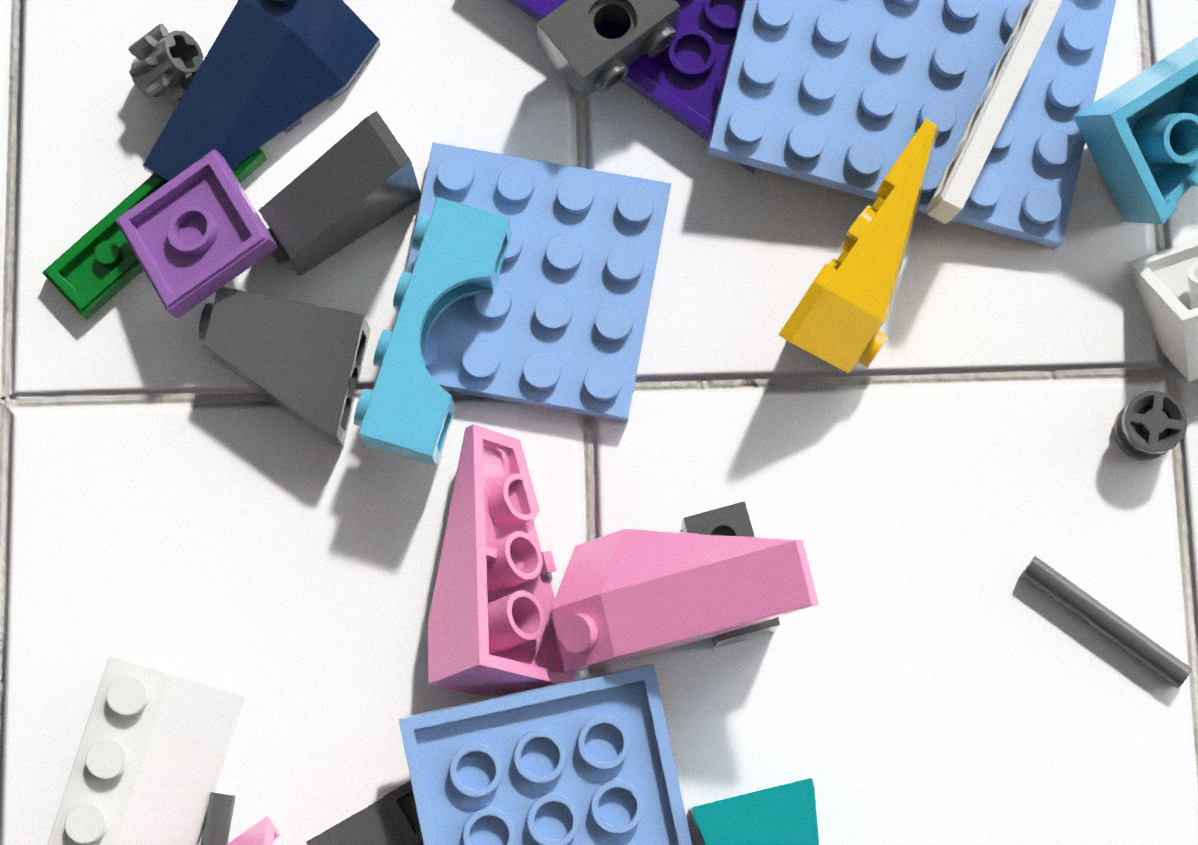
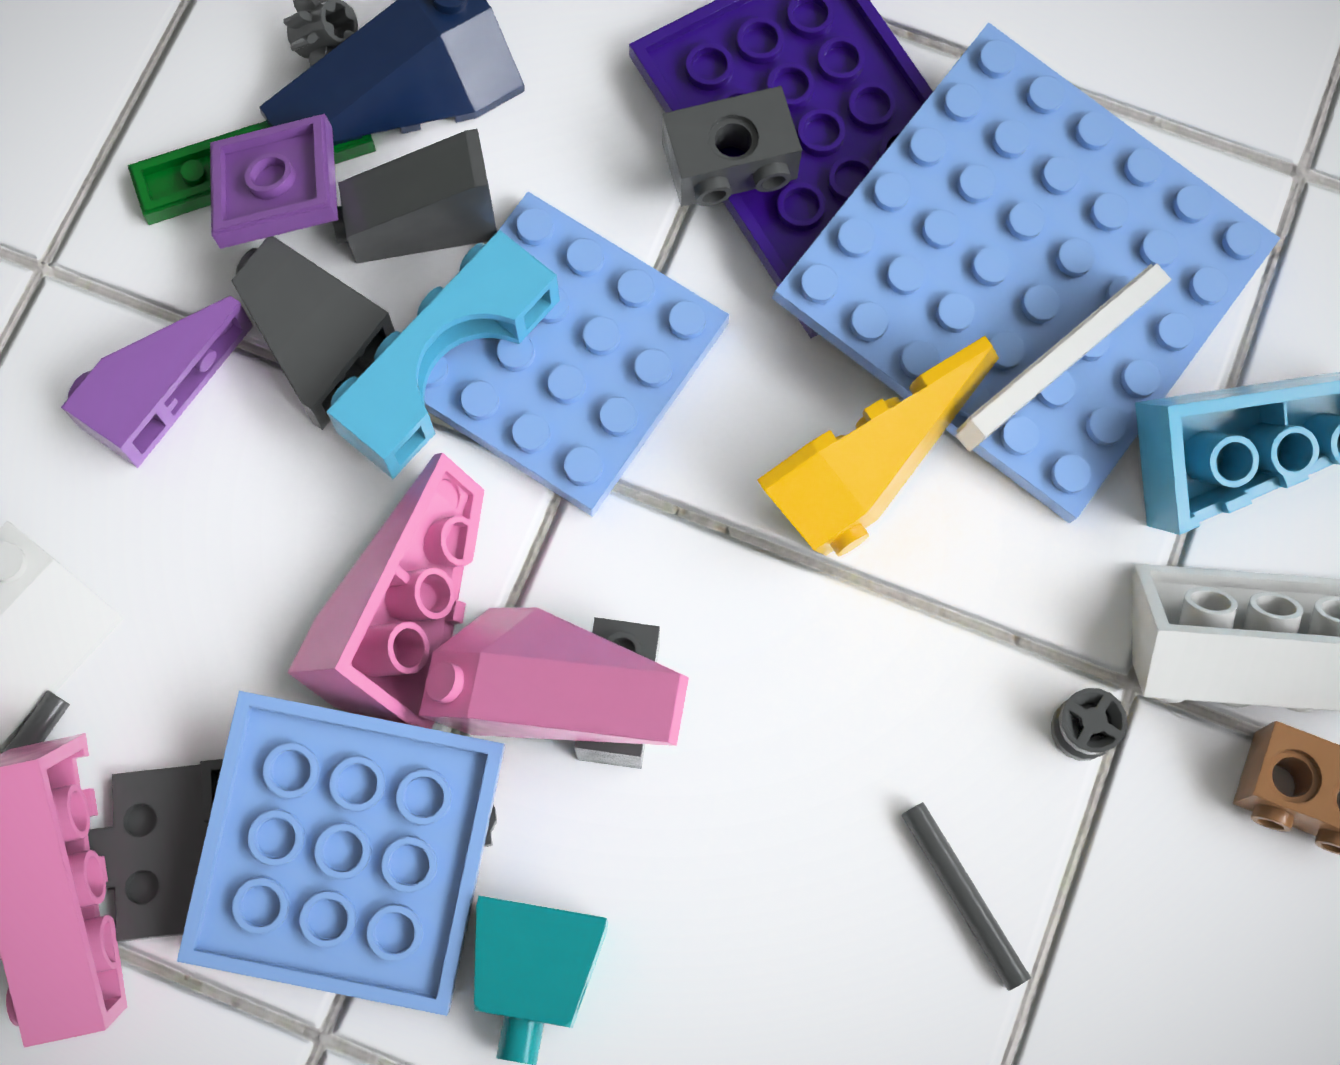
camera: 20 degrees right, 5 degrees down
none -> medium lavender slope [61,296,253,468]

